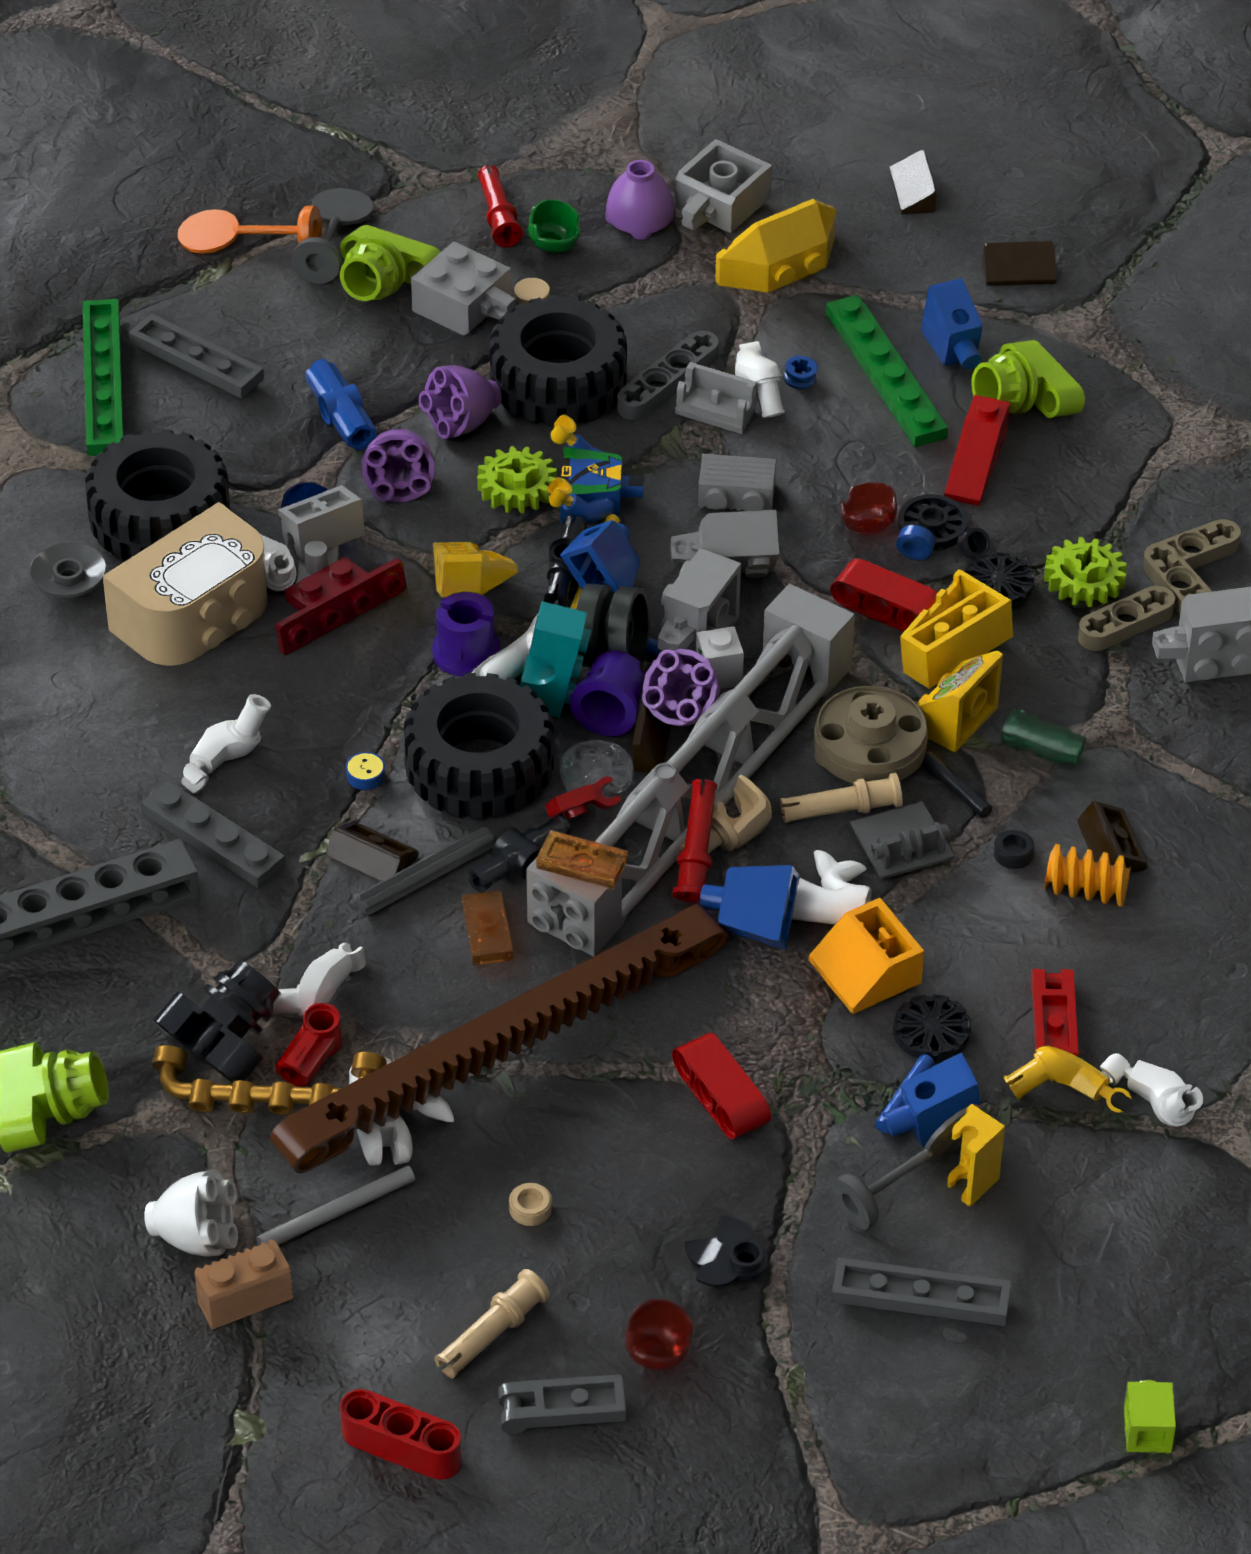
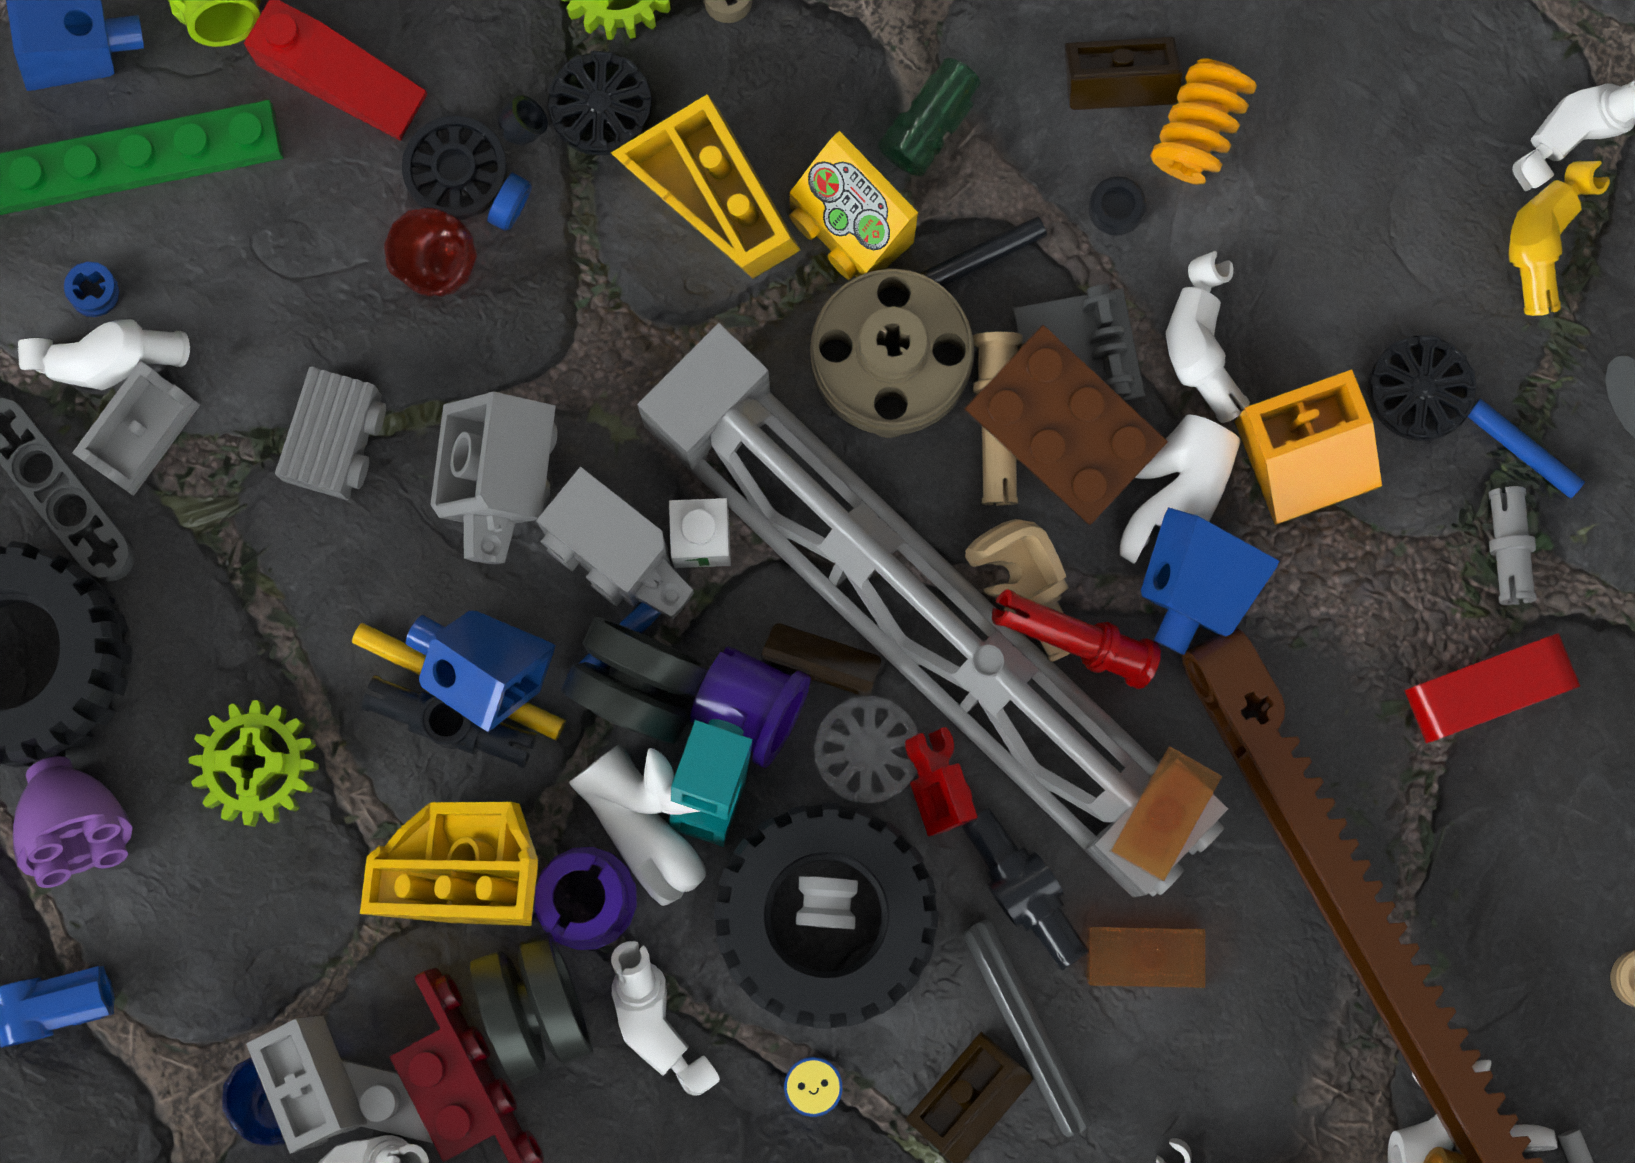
camera: 80 degrees left, 35 degrees up
medium lavender piece [362,429,434,502] -> none
torso [547,415,644,524] -> none
medium lavender piece [642,649,721,727] -> none
red beam [830,559,938,632] -> none
blue torso [883,1053,981,1147] -> none
red plate [1031,968,1079,1057] -> none
none -> pearl dark grey wheel [470,932,593,1083]
none -> white arm [611,941,720,1096]
none -> light grey wheel [796,876,858,929]
none -> reddish brown plate [964,325,1168,525]
none -> white arm [1166,251,1250,423]
none -> light grey pin [1489,486,1537,605]

